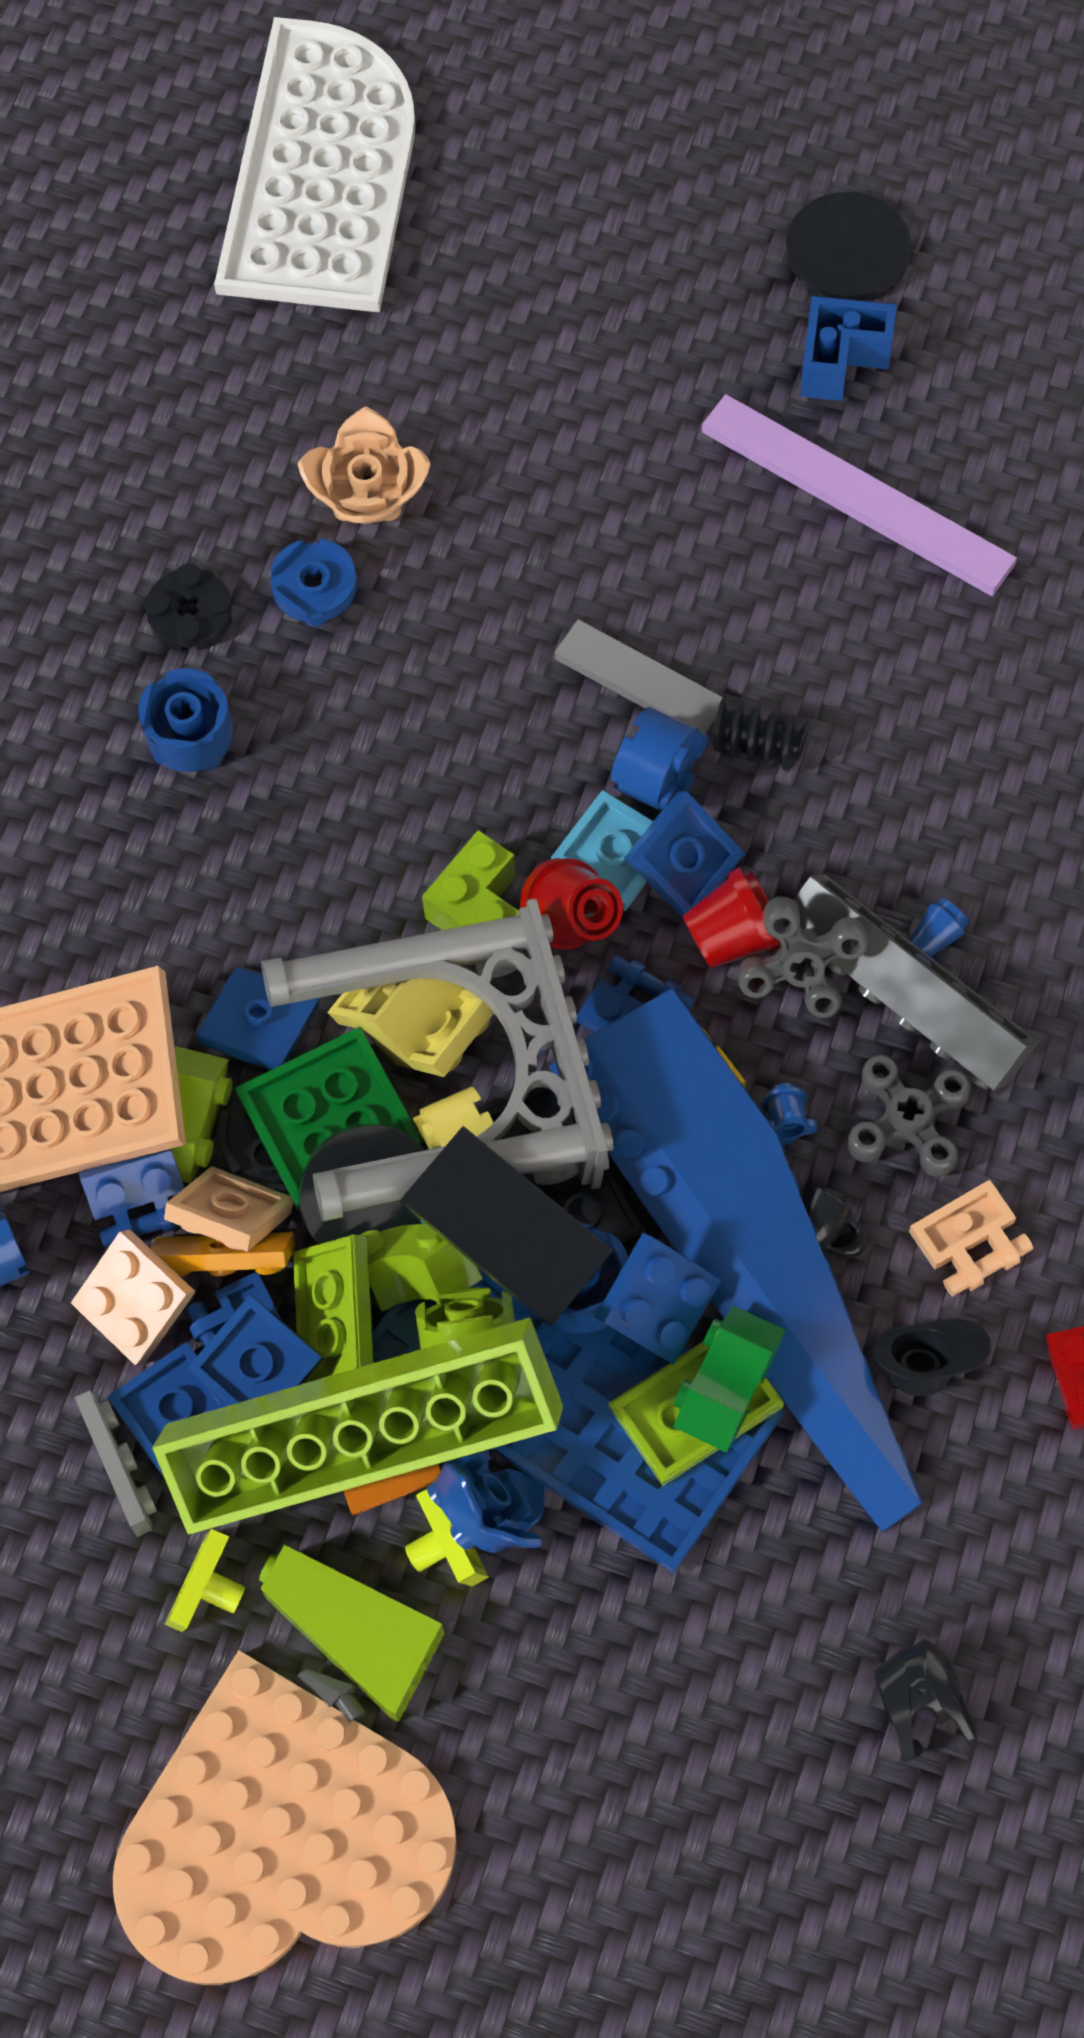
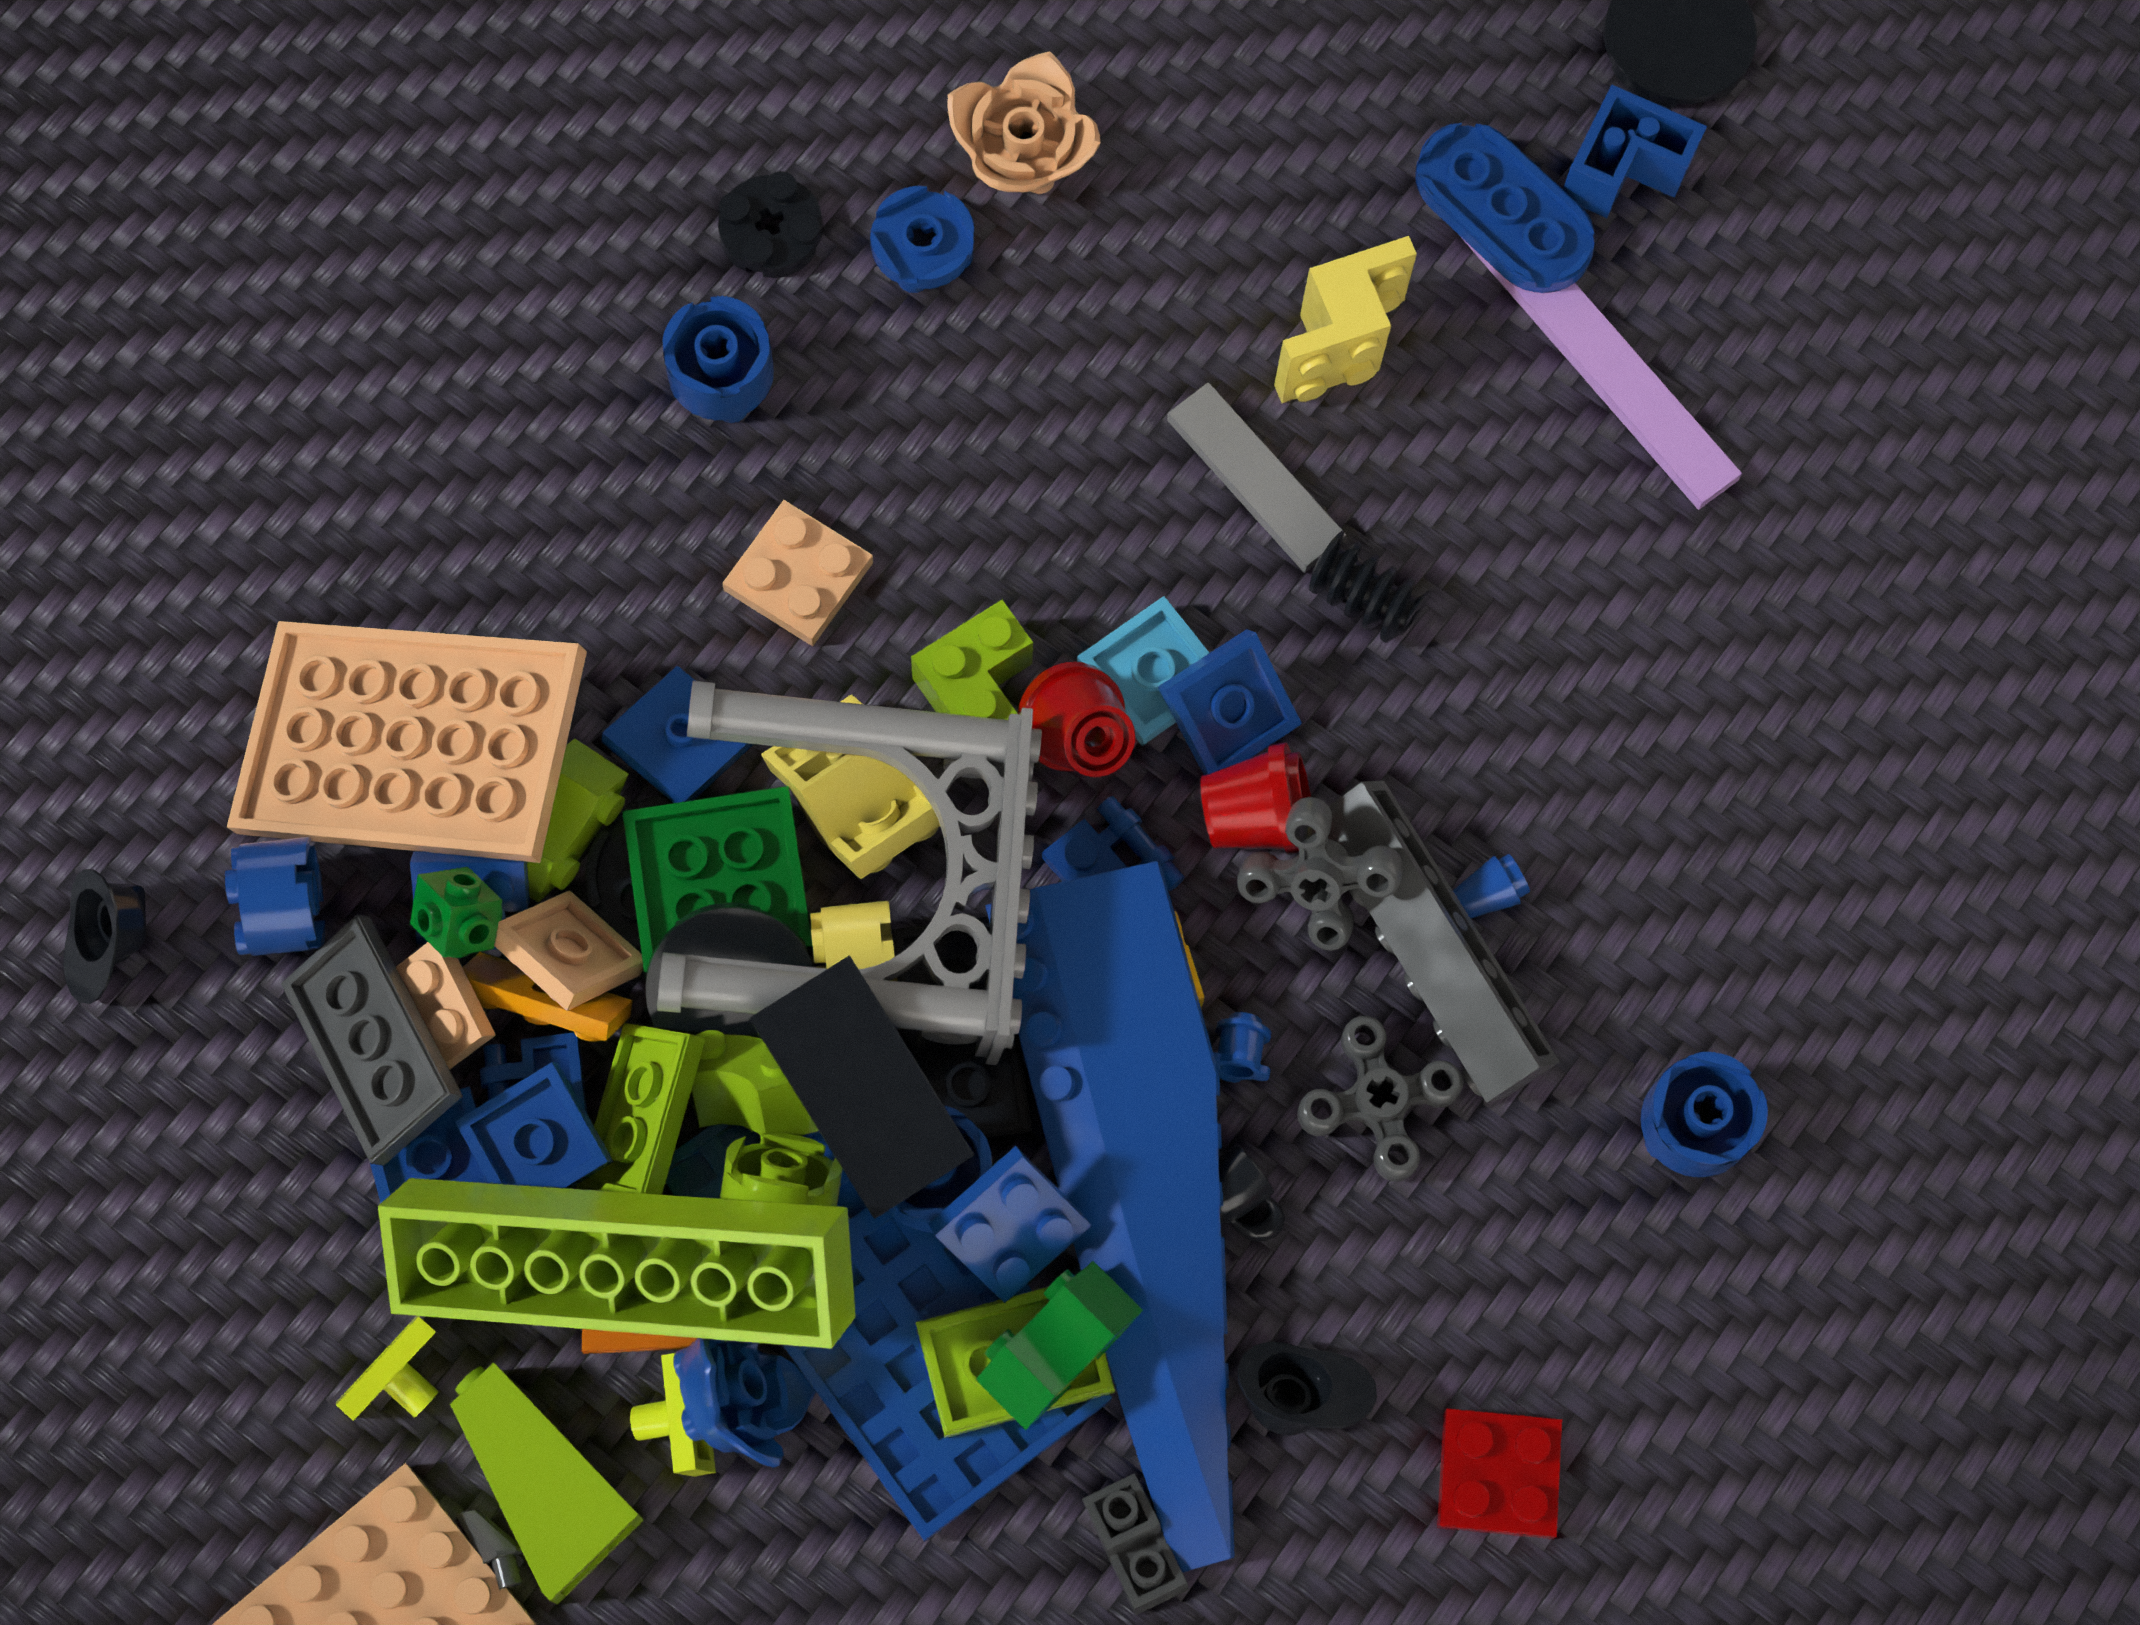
camera: 10 degrees right, 5 degrees up
light grey tile [74,1390,157,1537] -> none
blue brick [611,707,708,811] -> none
light nougat plate [909,1179,1033,1297] -> none
none -> dark grey tile [281,914,463,1166]
none -> green brick [410,867,503,958]
none -> light nougat plate [722,500,873,646]
none -> dark grey slope [1082,1473,1189,1615]
none -> light yellow bracket [1274,236,1417,403]
none -> blue tile [1415,123,1595,293]

